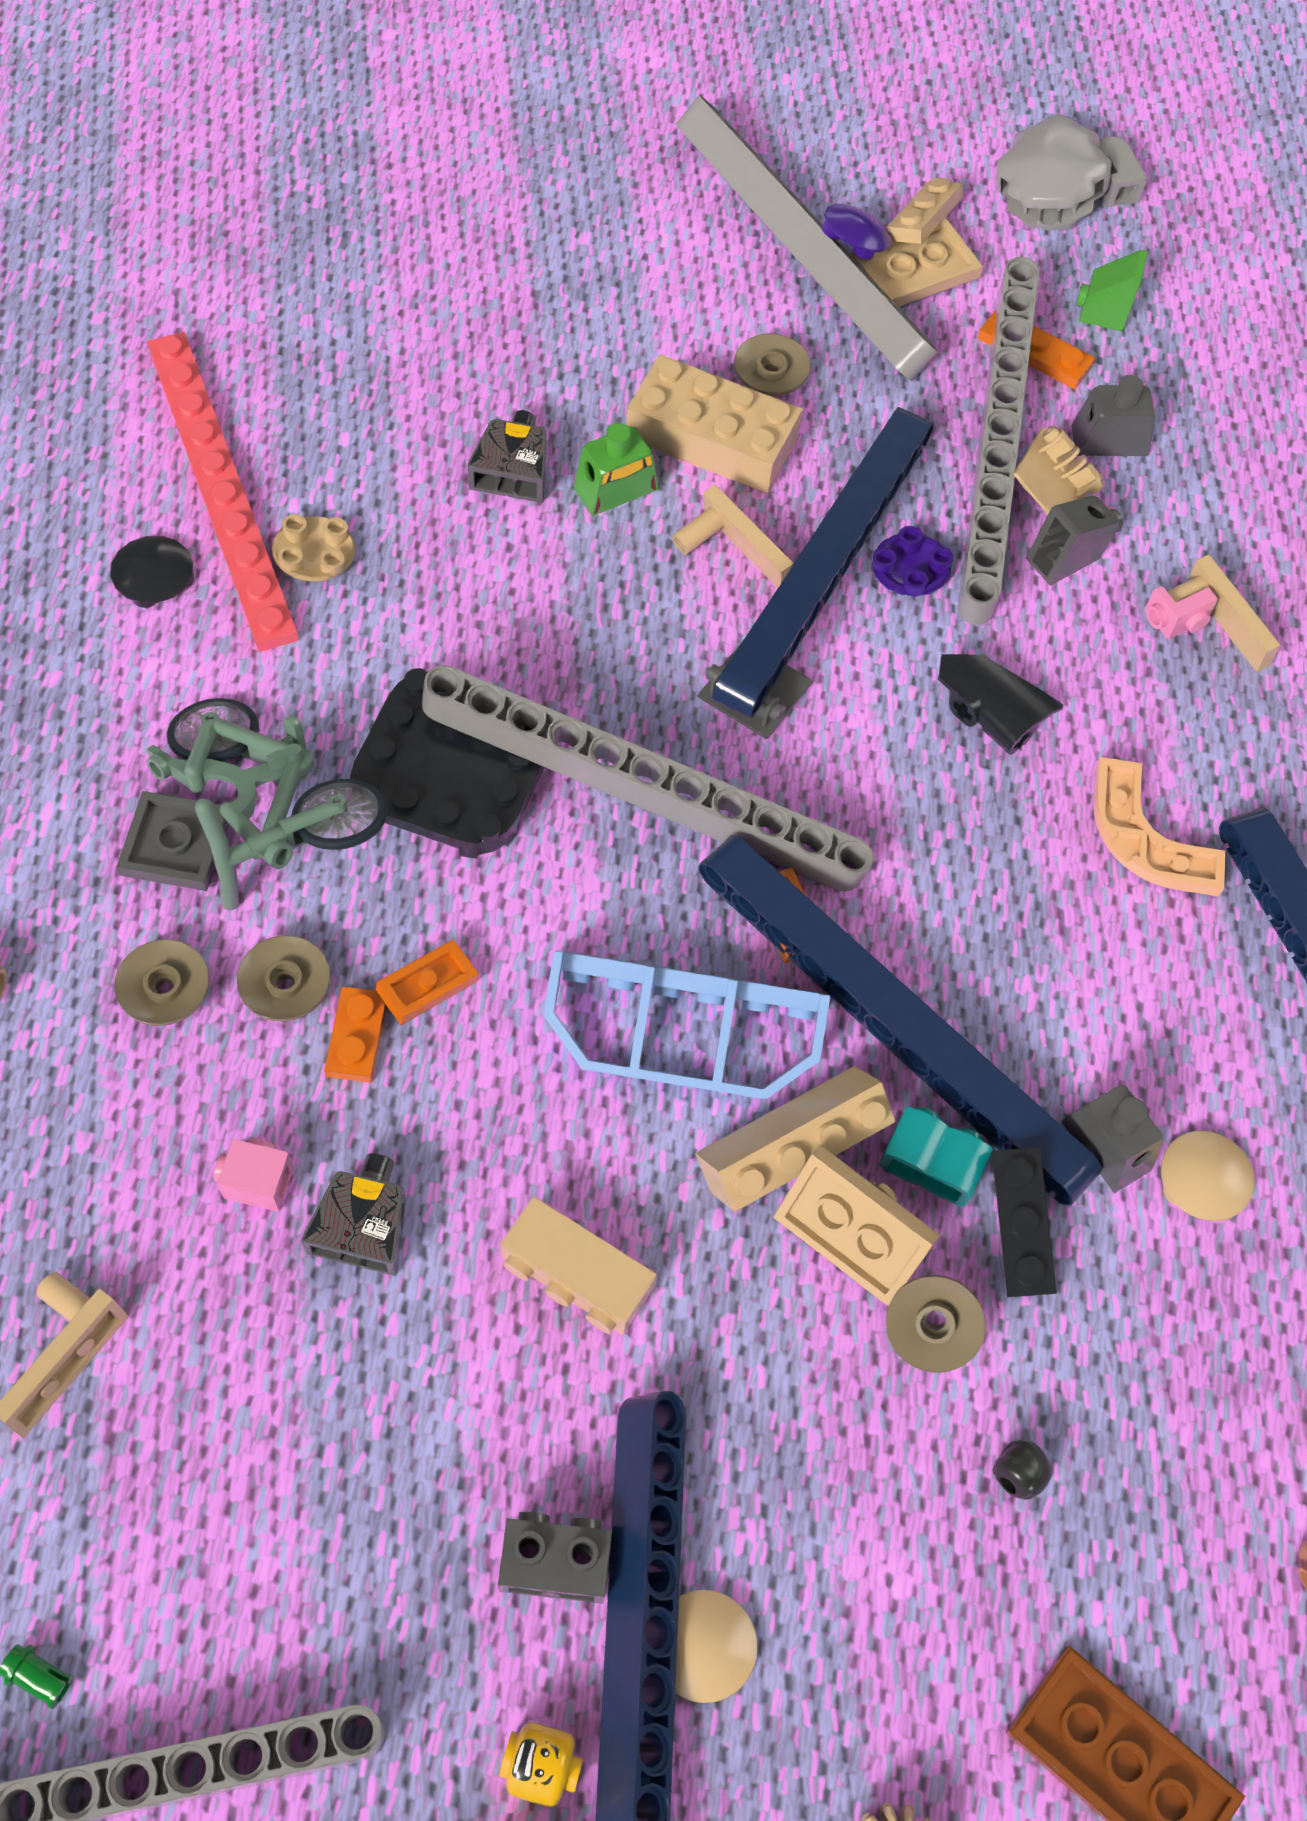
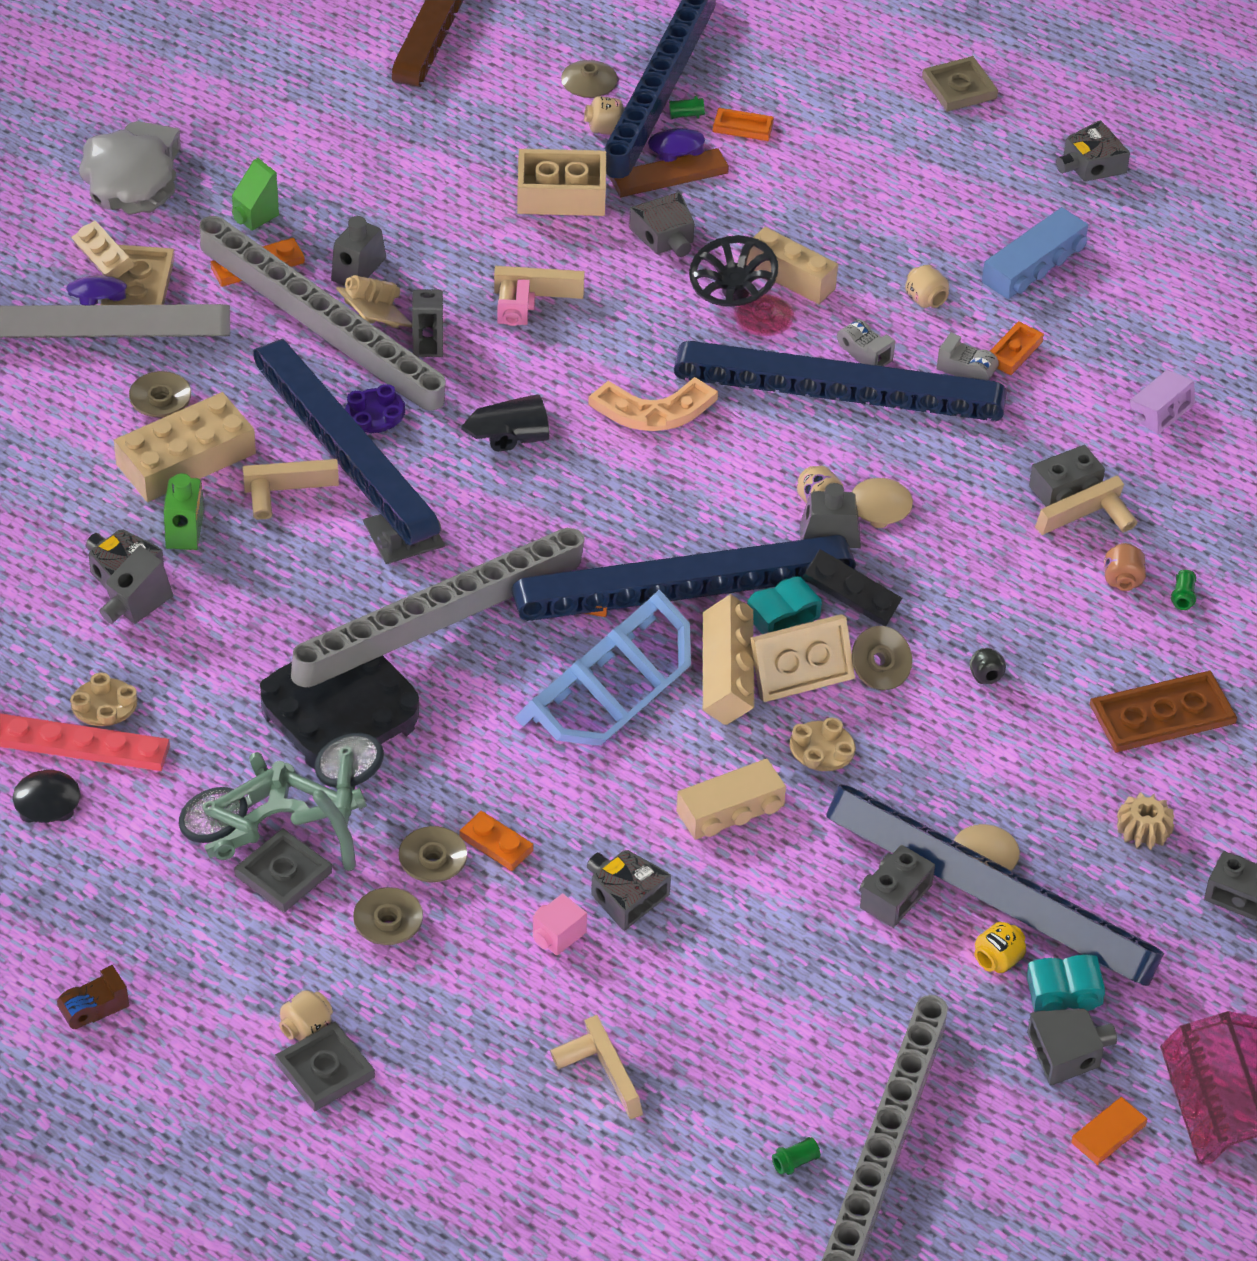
camera: 55 degrees left, 15 degrees down
orange plate [375,939,479,1025] -> none
none -> dark grey torso [99,545,173,624]
none -> tan dish [790,717,856,771]
none -> tan head [797,465,843,503]

